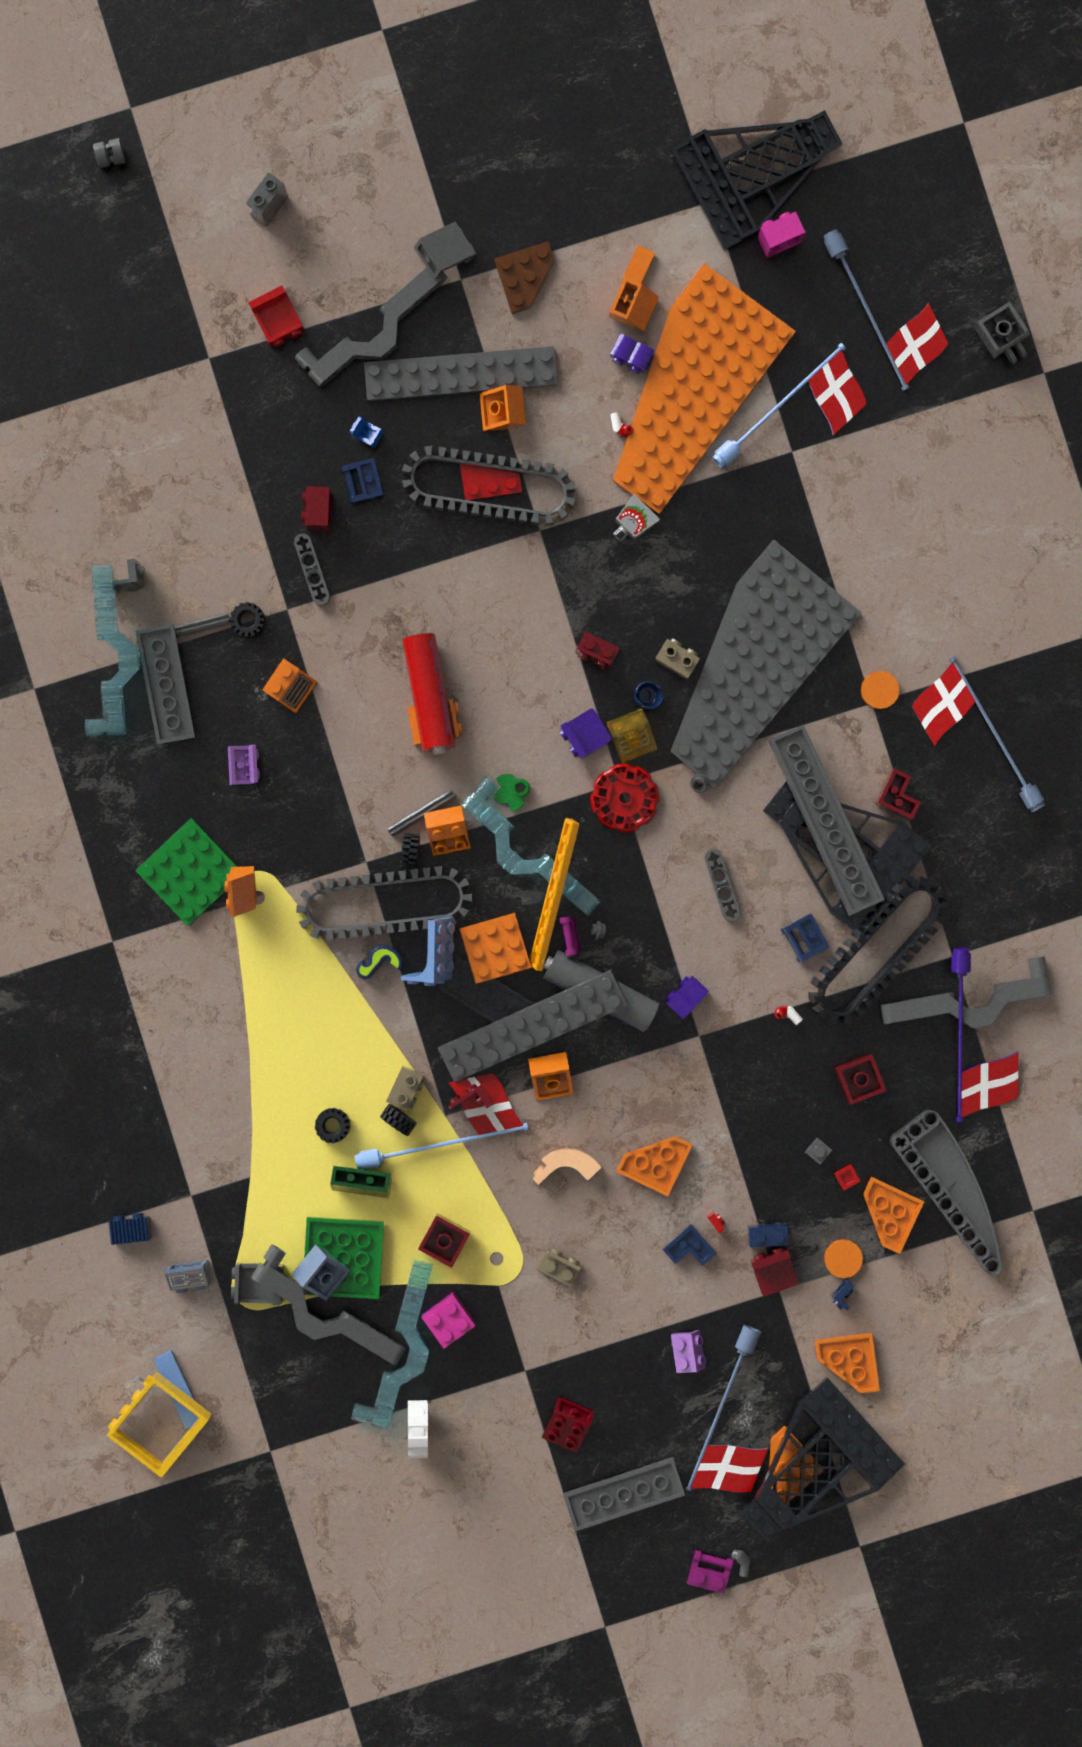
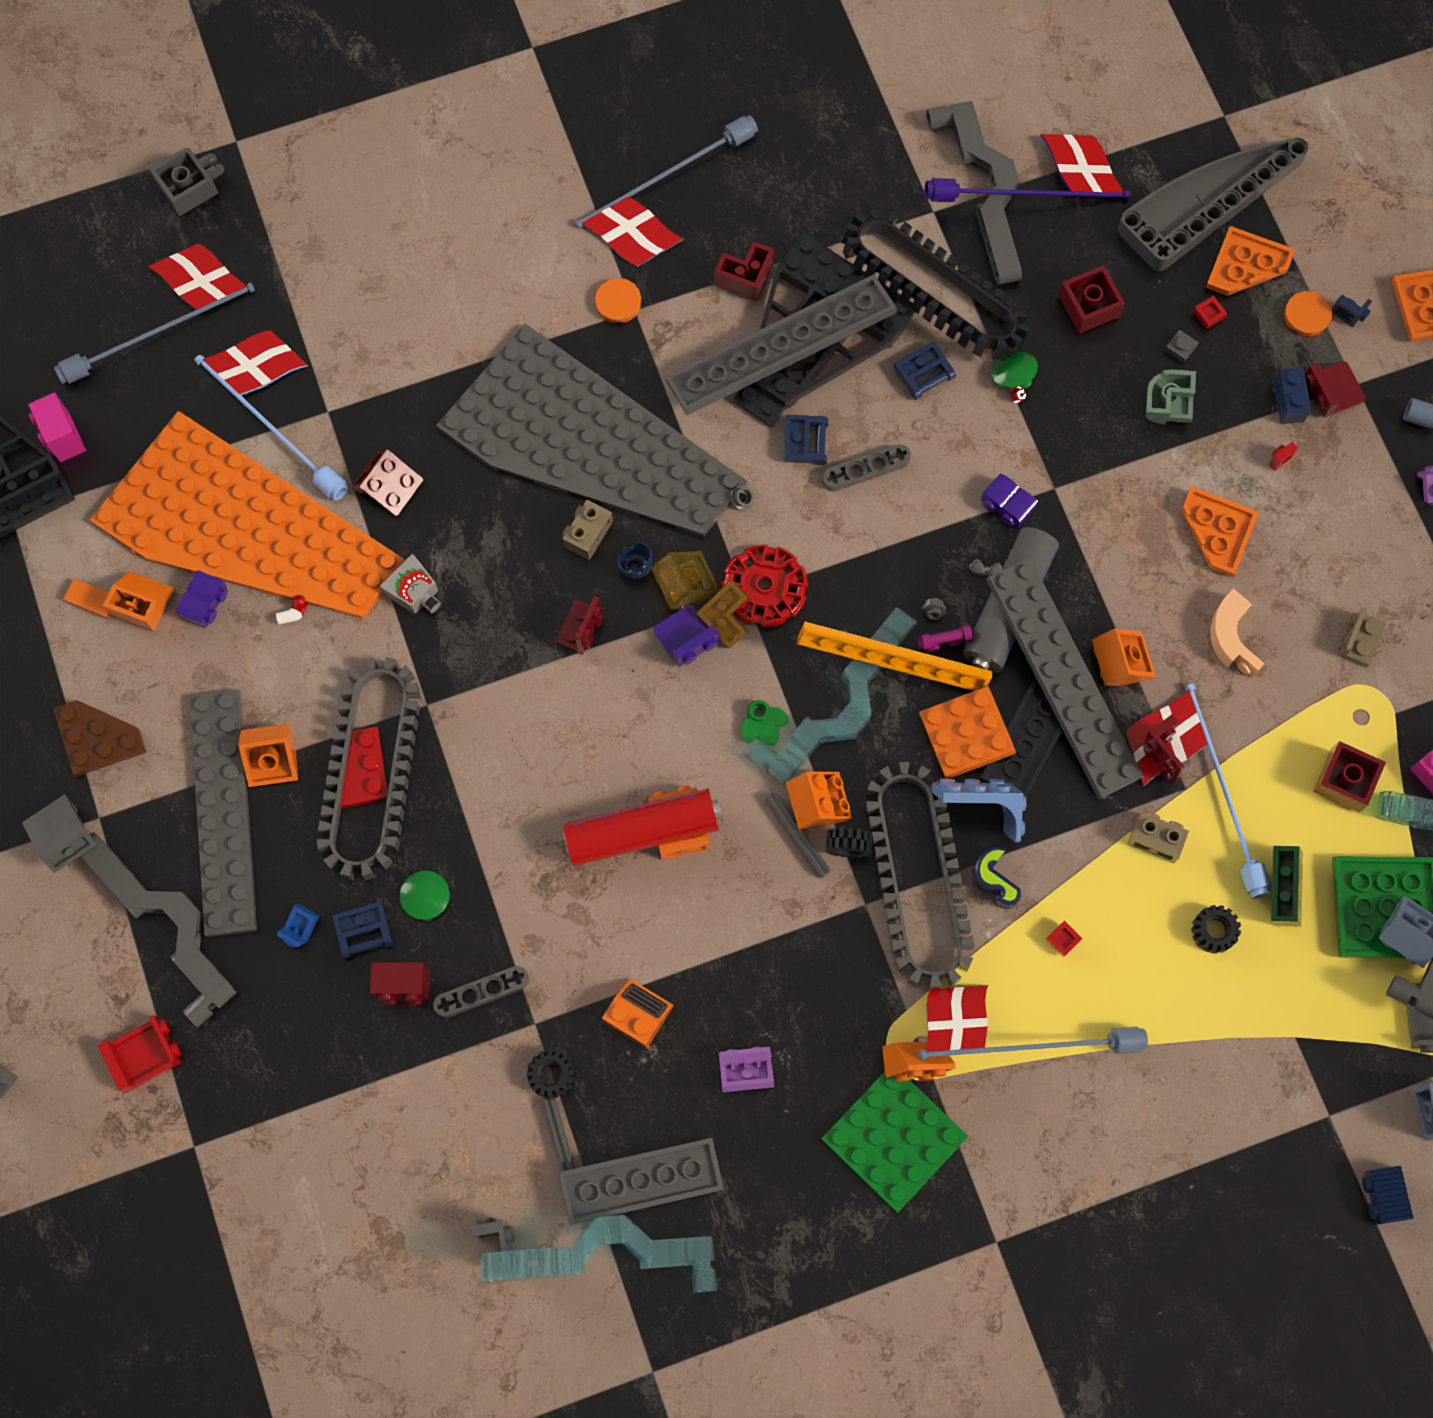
camera: 90 degrees left, 15 degrees down
black tyre [380,1104,417,1136] -> none
dark blue plate [662,1224,717,1266] -> none
none -> bracket [351,449,423,516]
none -> green dish [400,871,451,921]
none -> pearl gold plate [697,580,749,649]
none -> dark blue plate [784,415,829,465]
none -> flag [919,985,1148,1060]
none -> light grey piece [969,559,1002,577]
none -> green dish [992,351,1038,388]
none -> red plate [1045,920,1083,958]
none -> sand green brick [1146,370,1196,424]

